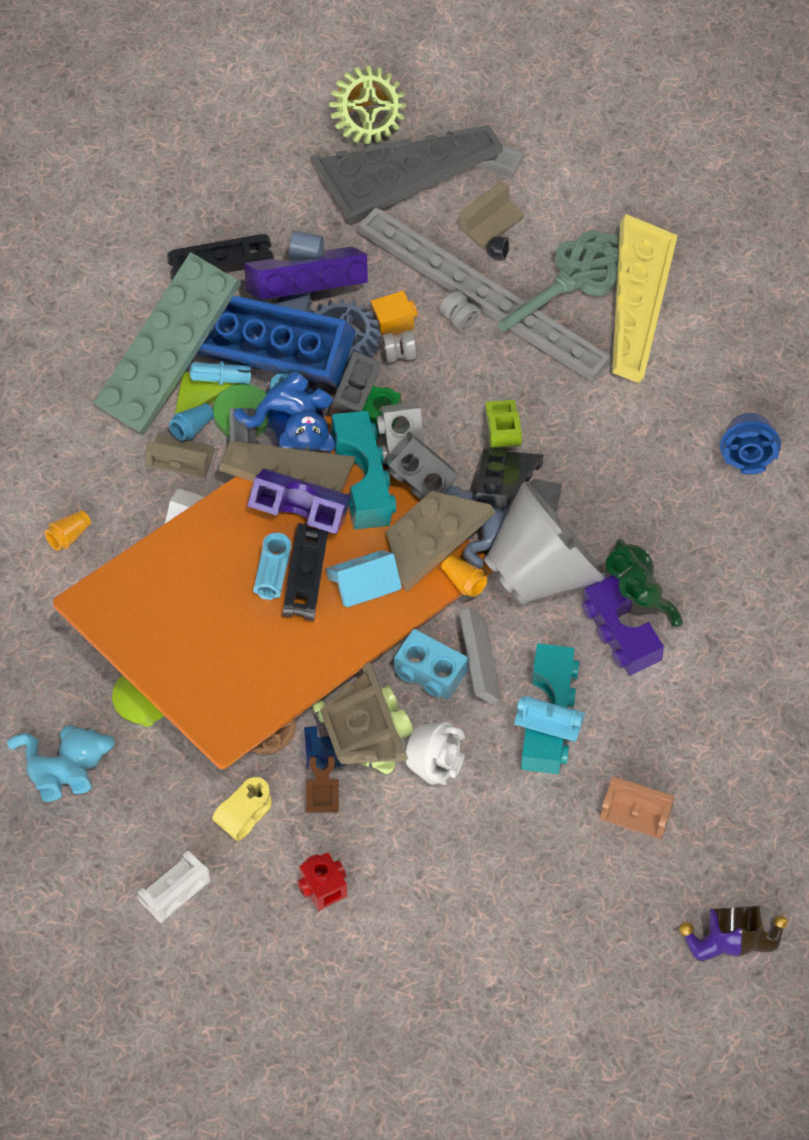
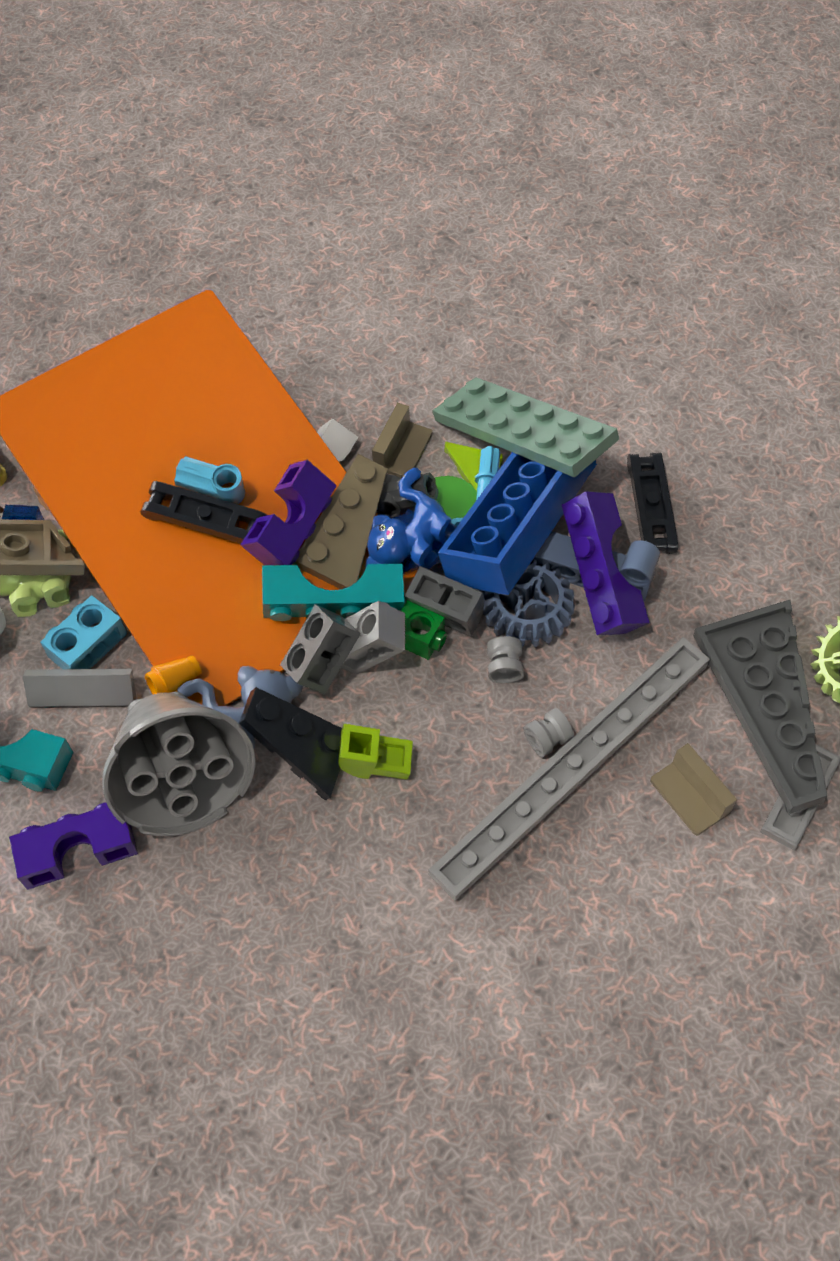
camera: 100 degrees right, 0 degrees up
medium azure animal [7,724,115,802] -> none
light orange cone [44,510,91,551] -> none
dark azure cone [169,403,214,441] -> none
medium azure panel [325,550,402,607] -> none
light orange brick [370,290,418,339] -> none
dark tan wing [386,491,496,592] -> none
black hinge [486,236,509,260] -> none
sand green piece [498,230,620,332] -> none
flat silver tile [531,479,563,513] -> none
dark green animal [606,538,683,627] -> none
light yellow wing [612,214,678,383] -> none
blue cone [720,413,781,474] -> none

